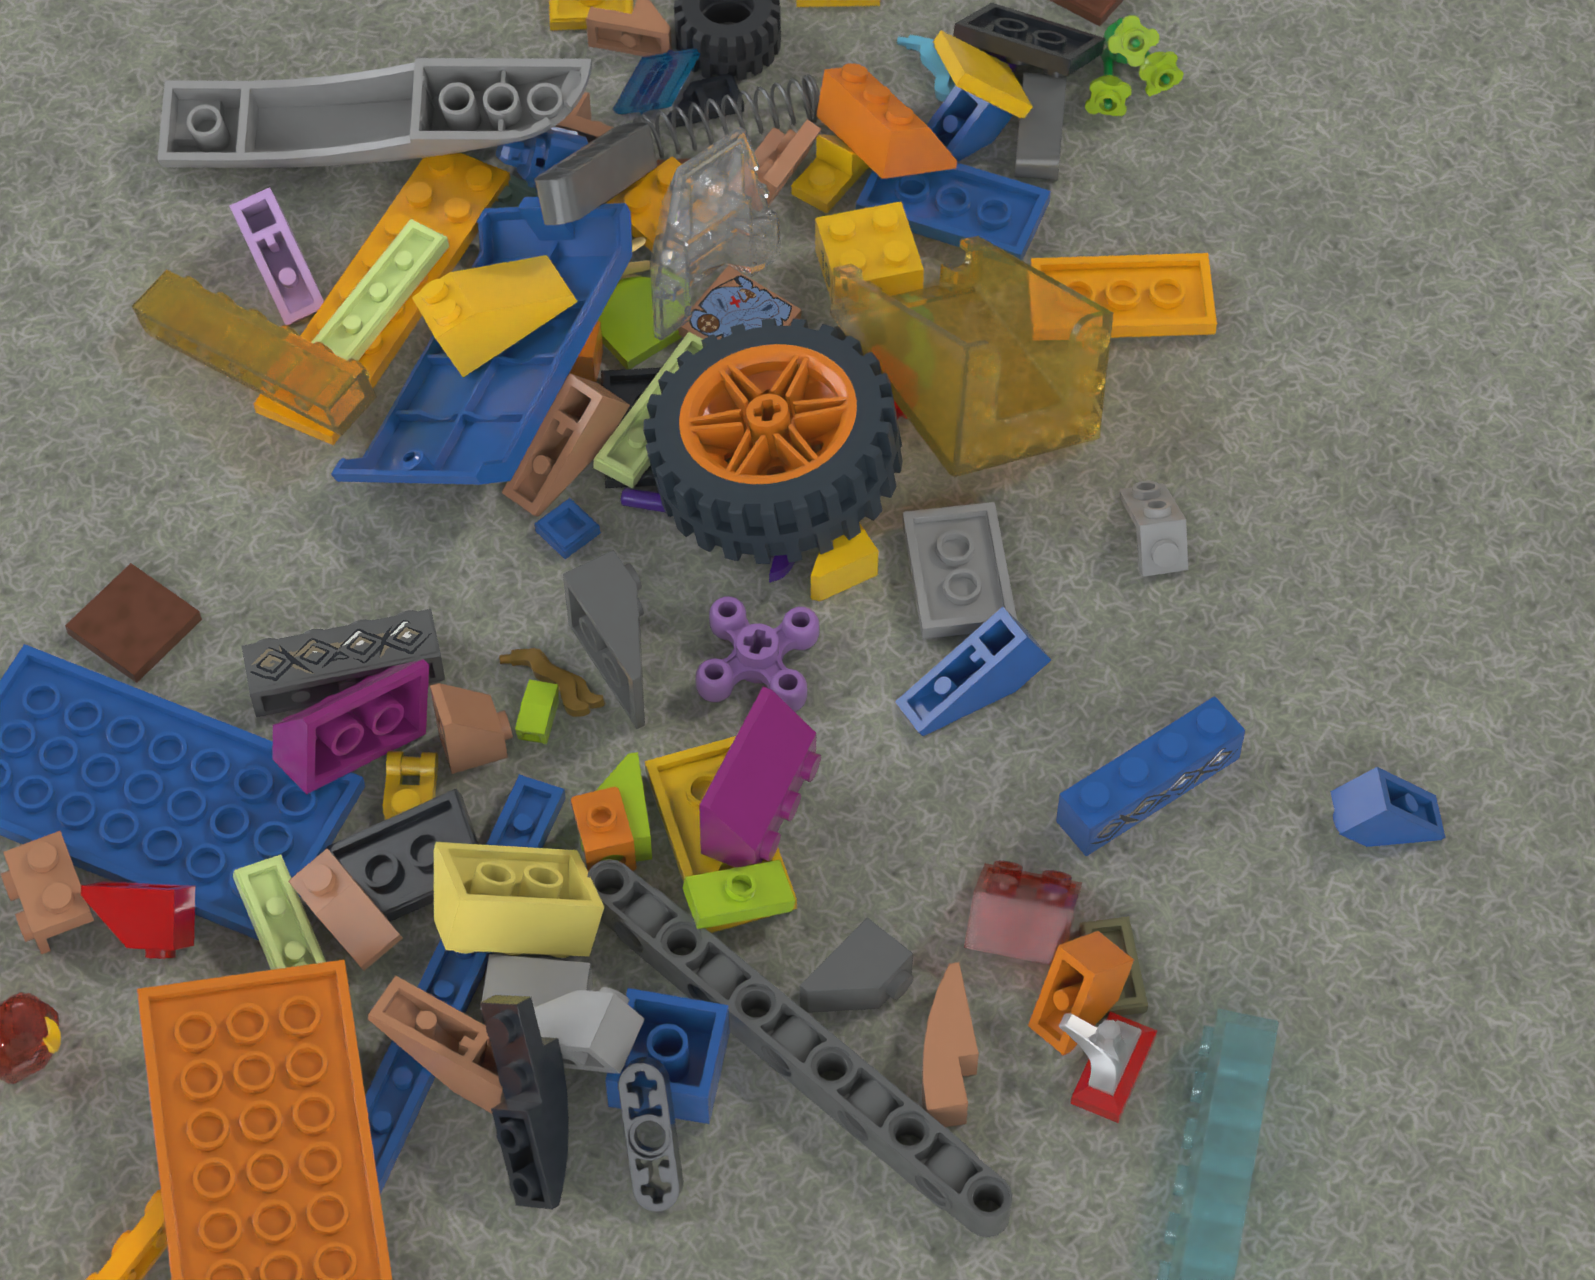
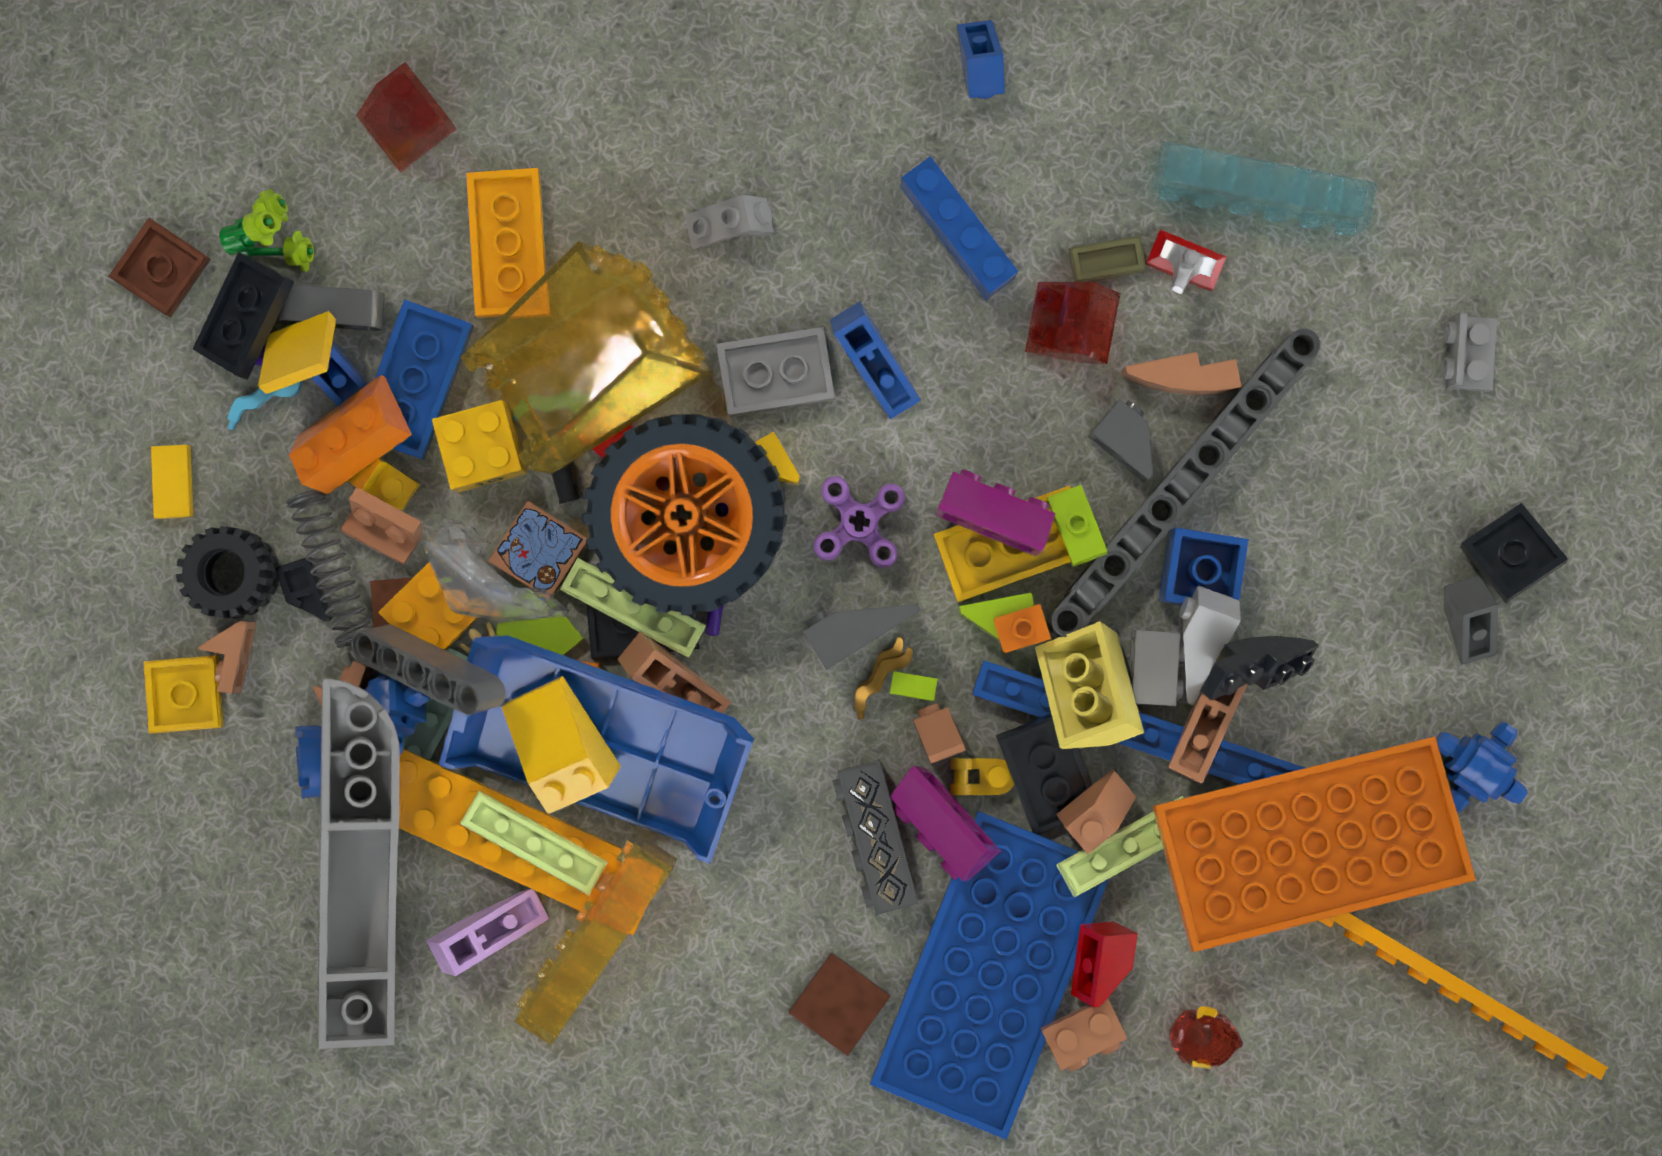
camera: 90 degrees left, 30 degrees up
blue tile [534,498,601,559] -> none
clear blue piece [613,48,700,115] -> none
beam [618,1057,684,1212] -> none
orange slope [1028,931,1134,1055] -> none
none -> clear red slope [356,62,457,173]

